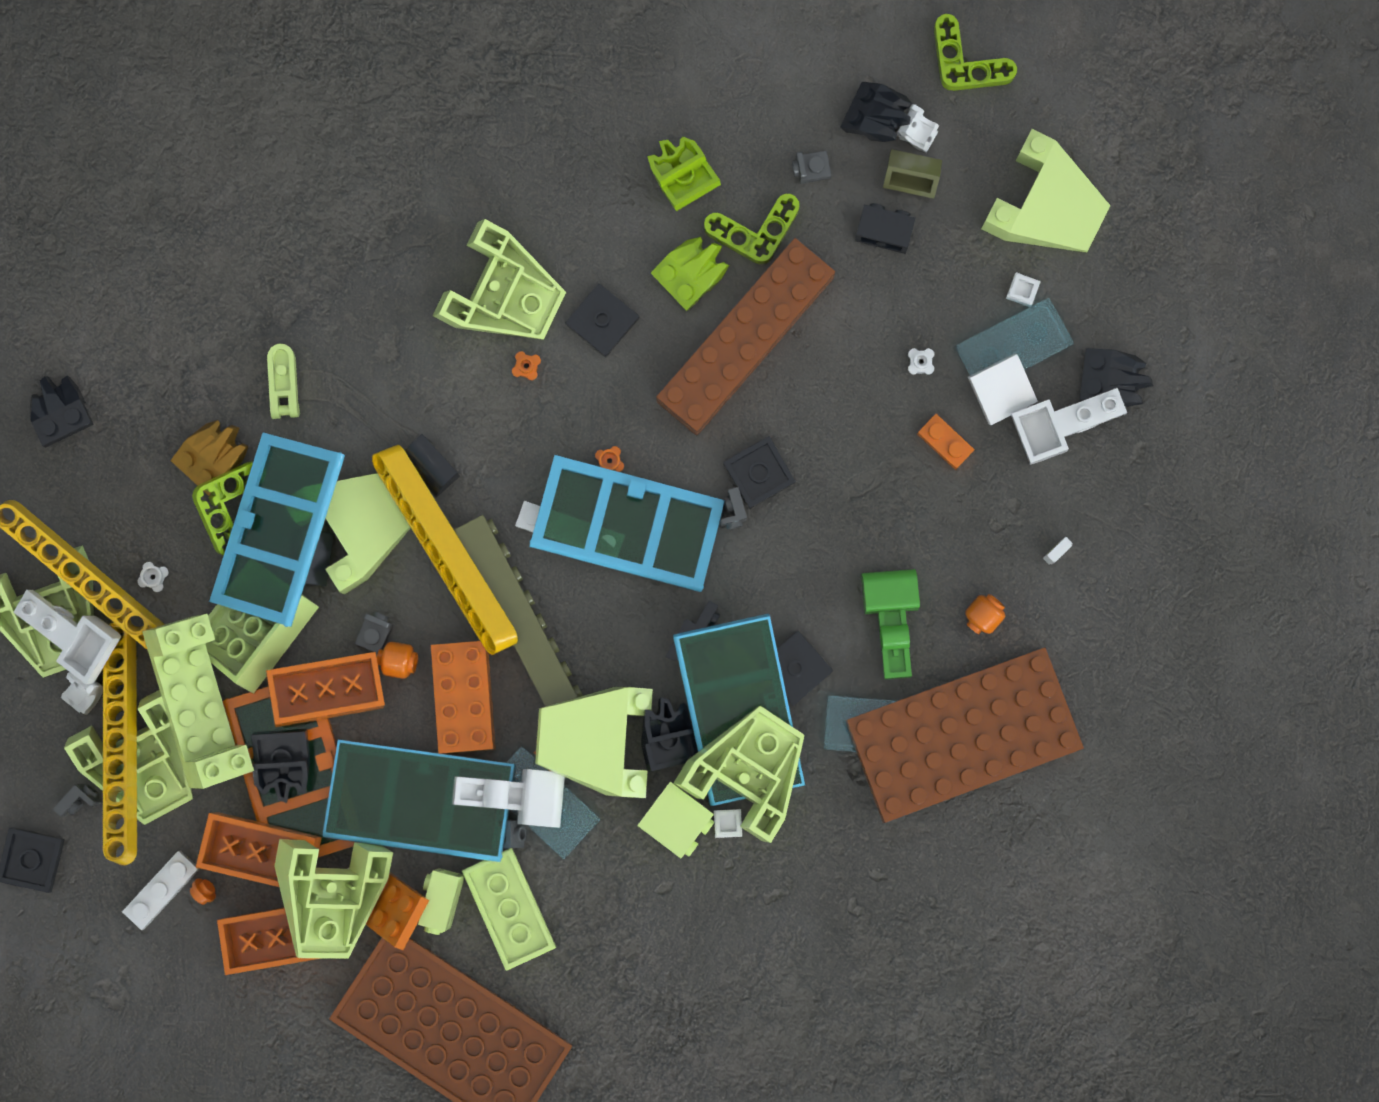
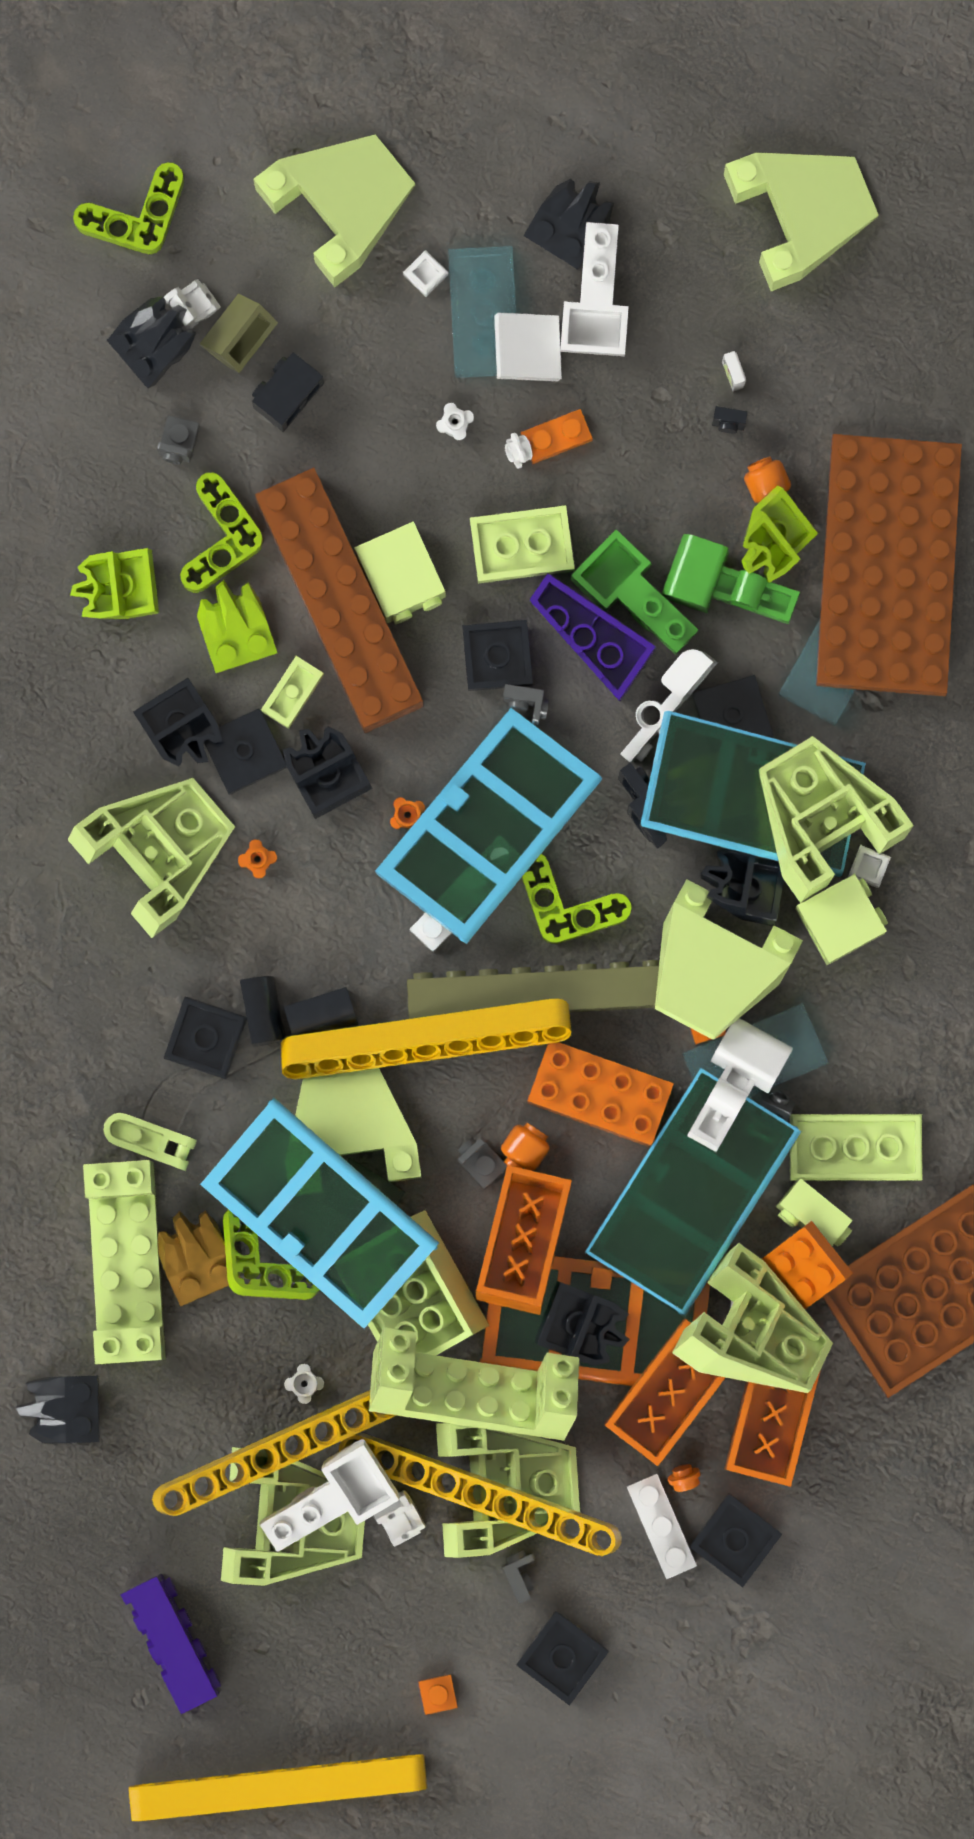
camera: 65 degrees left, 0 degrees up
none -> yellowish green plate [83,1160,166,1364]
none -> black plate [133,678,223,767]
none -> black plate [164,996,247,1080]
none -> black brick [240,976,285,1047]
none -> yellowish green plate [261,656,324,729]
none -> black plate [283,726,373,819]
none -> yellowish green brick [354,521,446,624]
none -> yellowish green plate [470,505,575,584]
none -> white plate [505,433,532,469]
none -> lime beam [522,854,631,944]
none -> dark purple wedge [530,573,657,702]
none -> bright green plate [571,530,699,655]
none -> white plate [621,649,718,762]
none -> black plate [689,1493,782,1588]
none -> black plate [712,406,748,434]
none -> yellowish green wedge [724,153,879,291]
none -> lime plate [742,485,818,583]

